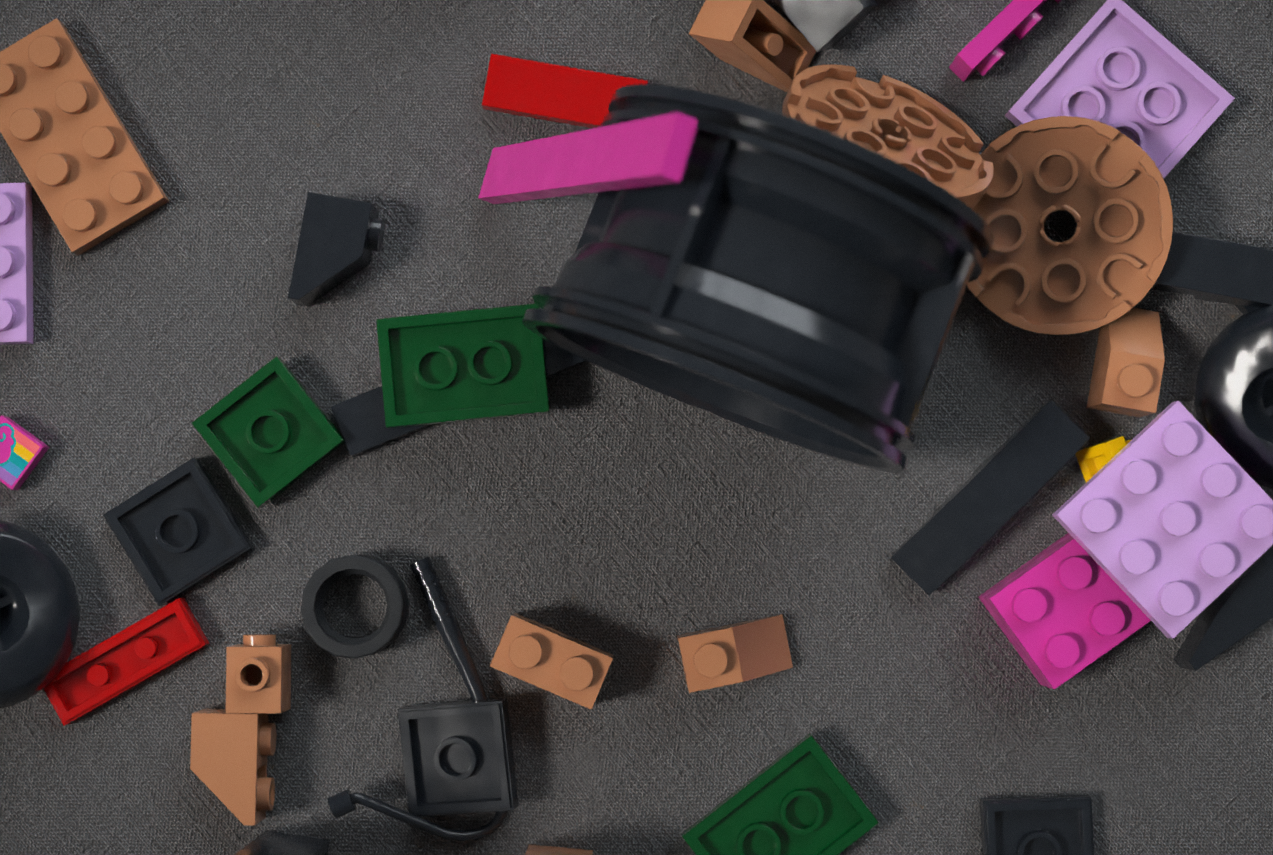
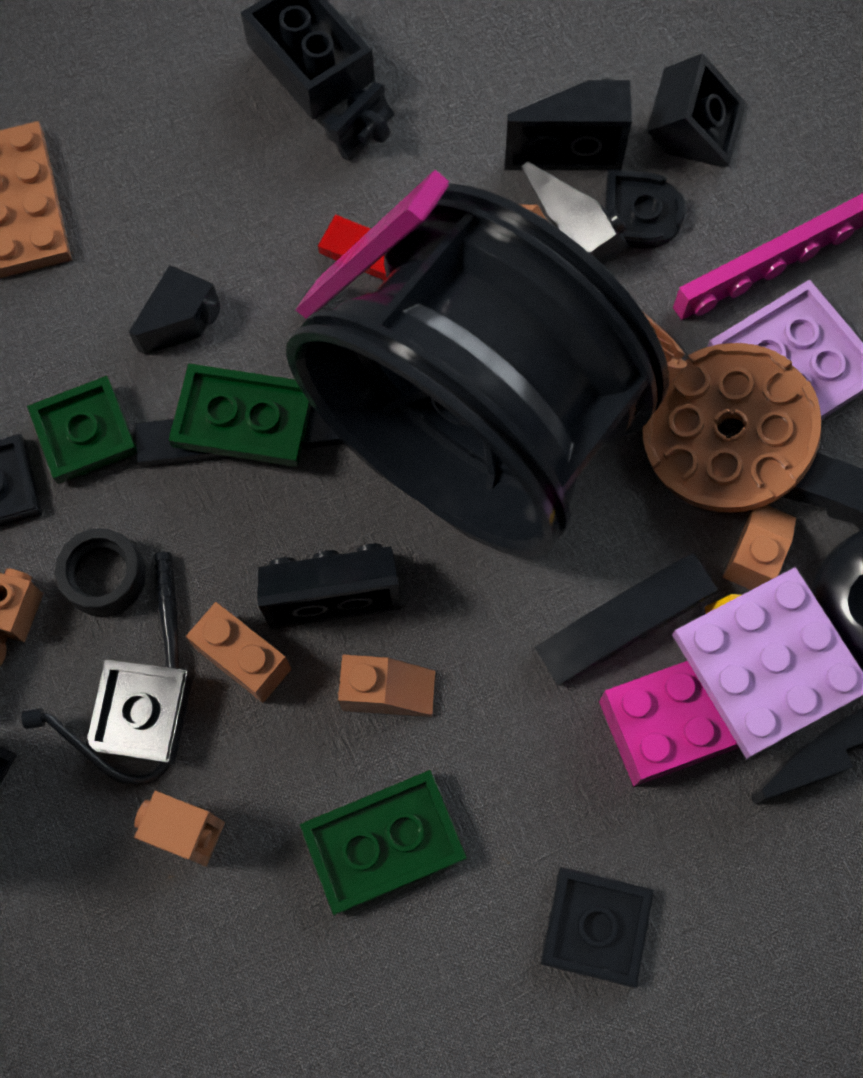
camera: 15 degrees right, 15 degrees down
none -> black slope [257,543,401,630]

